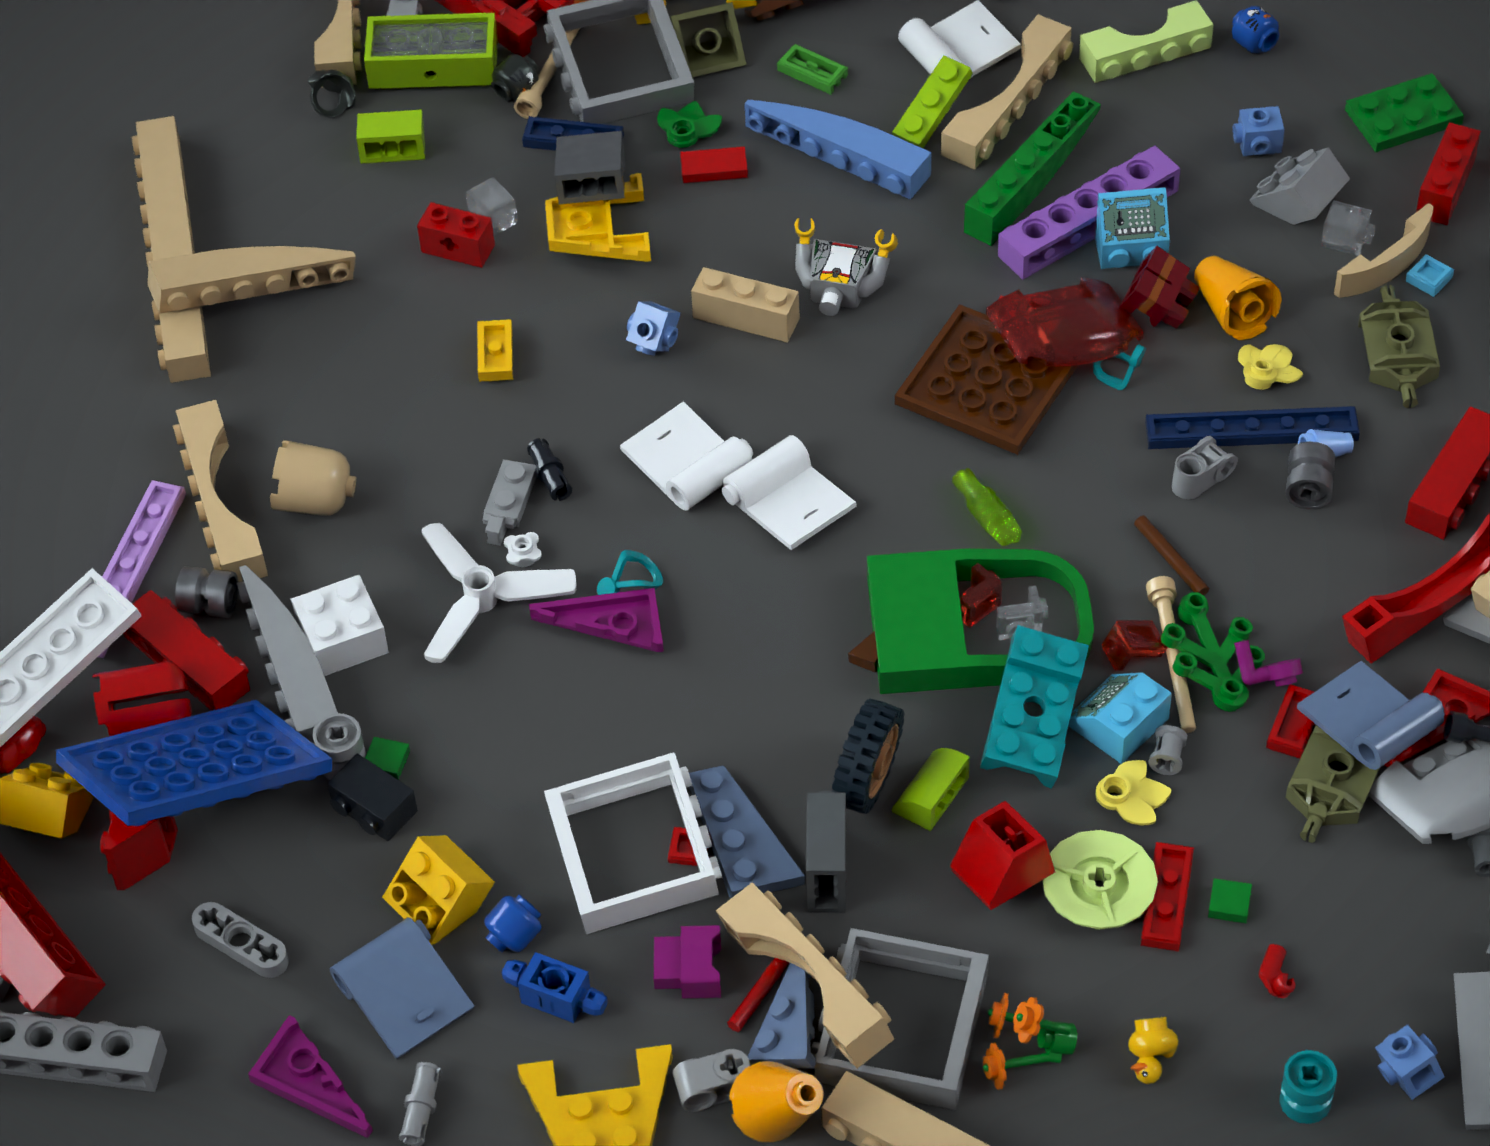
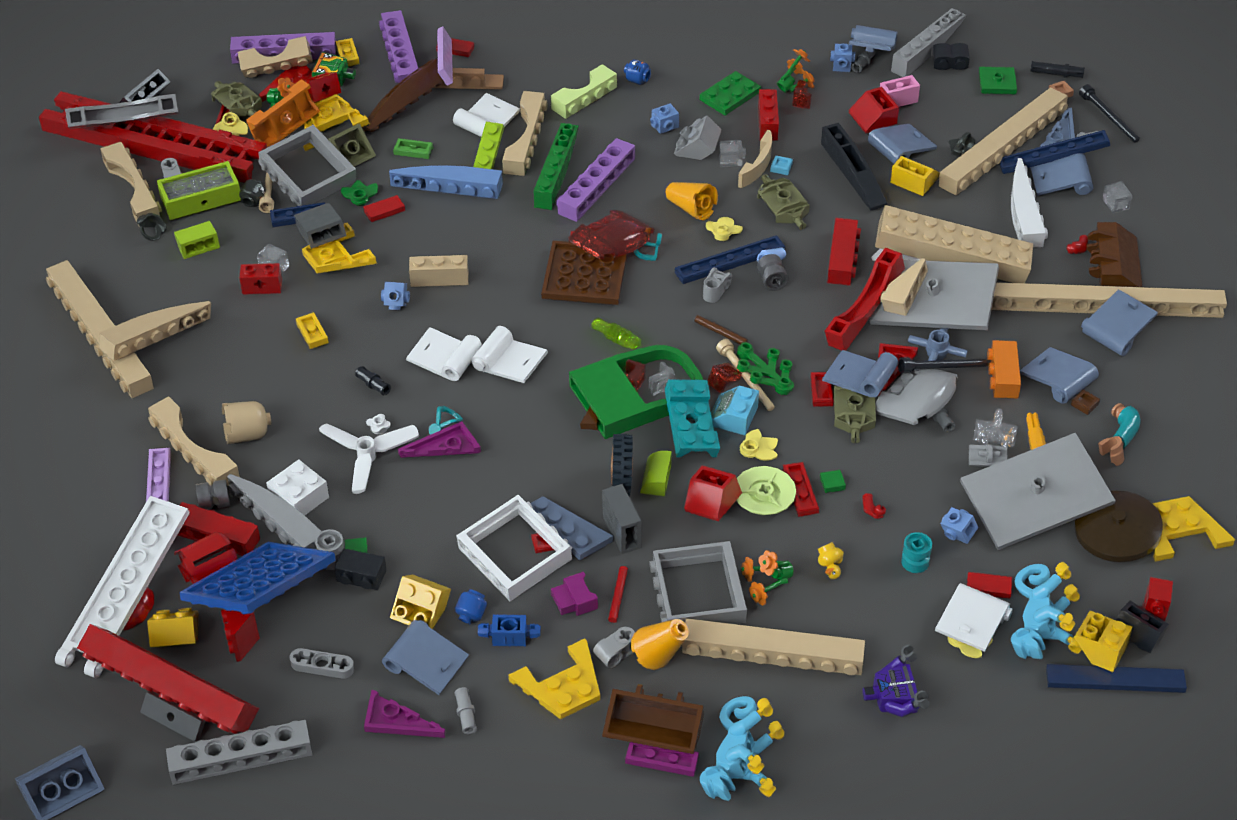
camera: 25 degrees left, 5 degrees down
light grey hinge [483,459,537,546] -> none
tan arch [716,882,894,1069] -> none
sand blue wing [748,963,816,1069] -> none
light grey torso [794,218,898,316] -> none
slope [1095,187,1170,269] -> none
dark red hips [1120,246,1200,329] -> none
light grey bush [1148,725,1187,775] -> none
magenta plate [1234,640,1303,686] -> none

